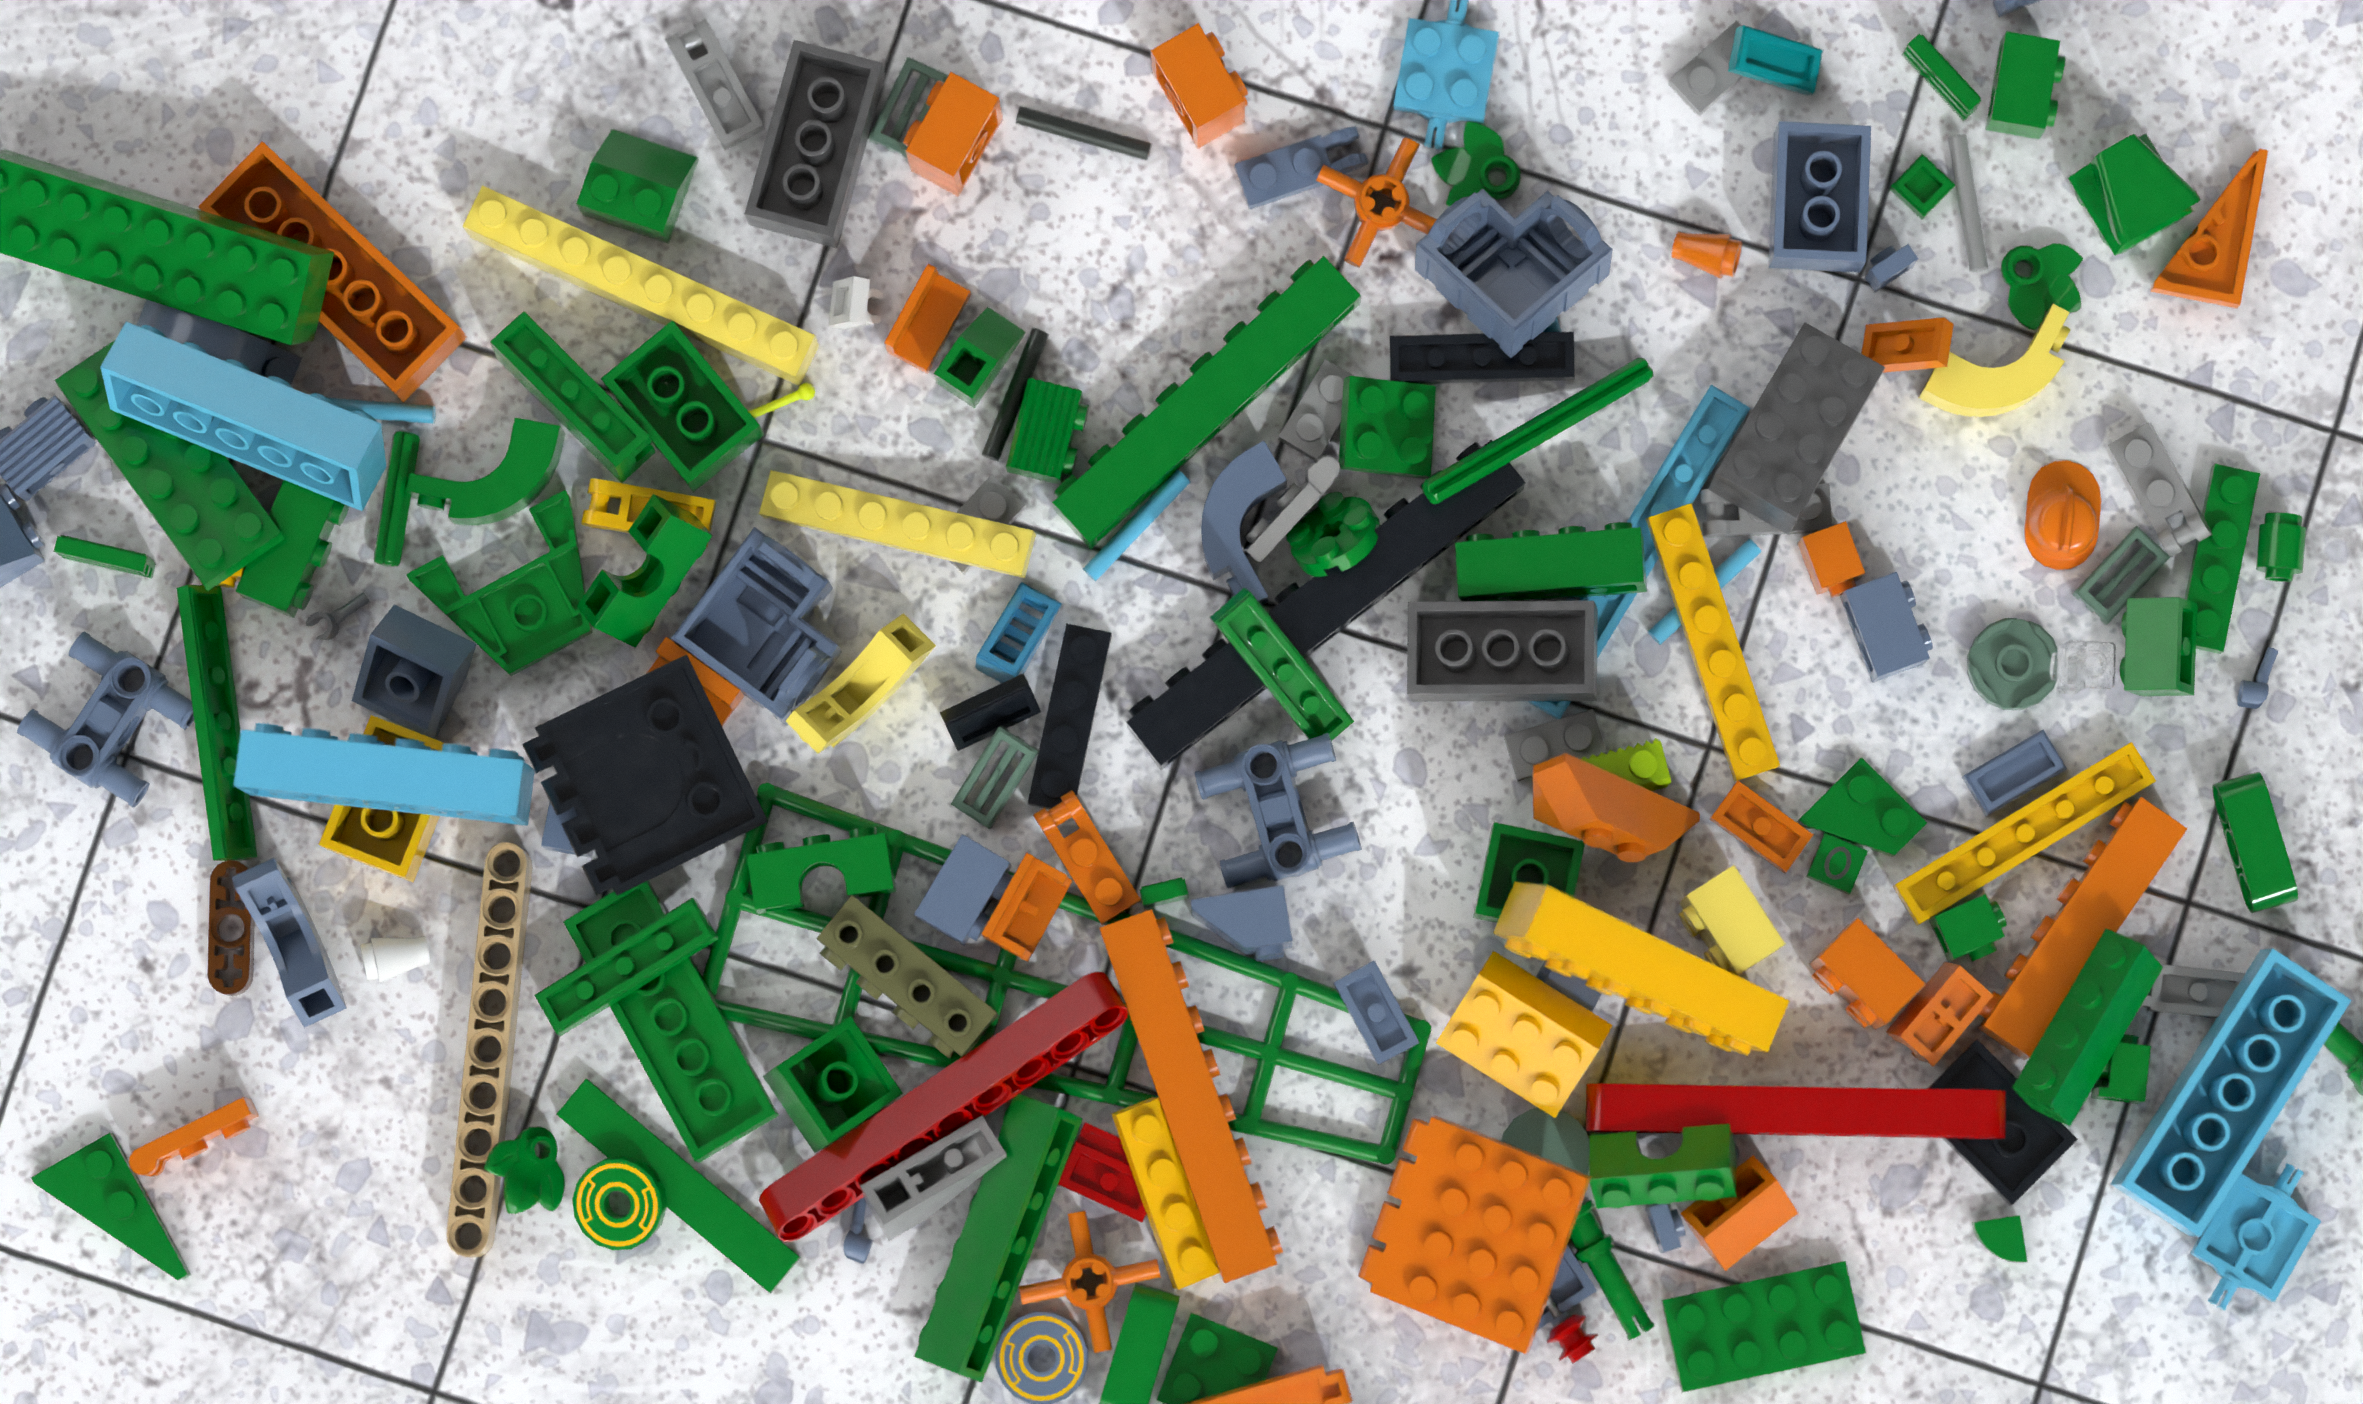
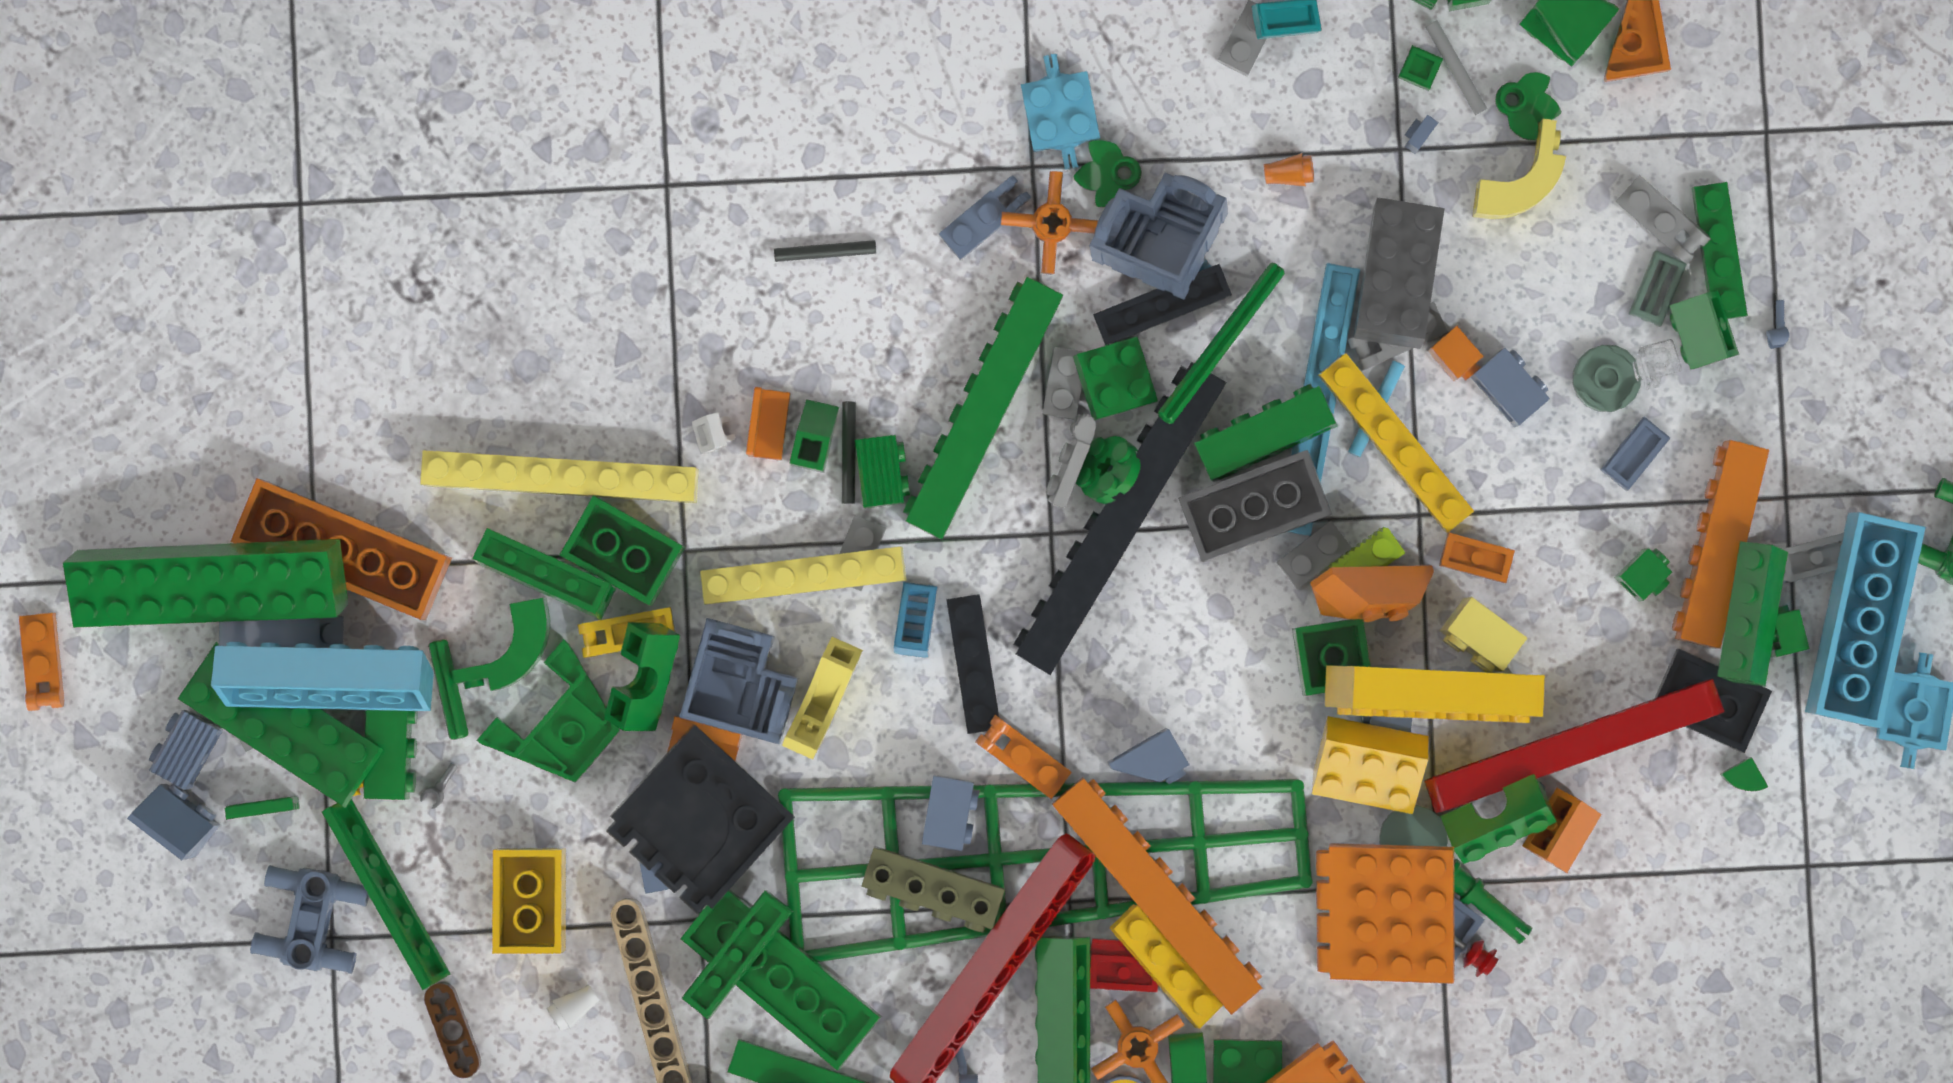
camera: 25 degrees left, 5 degrees up
sand blue arch [232,858,347,1028] -> none
medium azure brick [234,723,535,826] -> none
medium azure bar [329,398,436,424] -> none
sand blue slope [352,604,477,739] -> none
green slope [576,129,699,244] -> none
light grey plate [665,18,765,150] -> none
flat silver brick [744,40,886,248] -> none
green arch [746,827,896,914] -> none
neon yellow hinge [748,383,816,418] -> none
green slope [763,1016,903,1153] -> none
light grey slope [860,1115,1006,1241] -> none
sand green tile [868,57,949,158] -> none
orange brick [903,72,1003,197] -> none
black tile [940,673,1041,751] -> none
sand green tile [951,725,1040,829] -> none
orange hinge [981,853,1073,962] -> none
medium azure bar [1083,469,1190,581] -> none
green tile [1139,877,1189,909] -> none
orange brick [1151,23,1248,149] -> none
sand blue piece [1195,733,1362,889] -> none
sand blue arch [1201,441,1287,606] -> none
green tile [1209,587,1354,741] -> none
sand blue plate [1333,960,1419,1065] -> none
sand blue plate [1645,1204,1686,1253] -> none
green plate [1661,1261,1866,1393] -> none
sand blue brick [1768,121,1871,273] -> none
green wing [1797,757,1927,857] -> none
green tile [1806,833,1868,895] -> none
orange brick [1809,918,1926,1030] -> none
orange plate [1861,317,1954,373] -> none
orange hinge [1886,962,1994,1066] -> none
yellow plate [1893,742,2156,926] -> none
orange piece [2024,460,2101,570] -> none
green beam [2212,772,2298,913] -> none
green brick [2256,512,2306,582] -> none

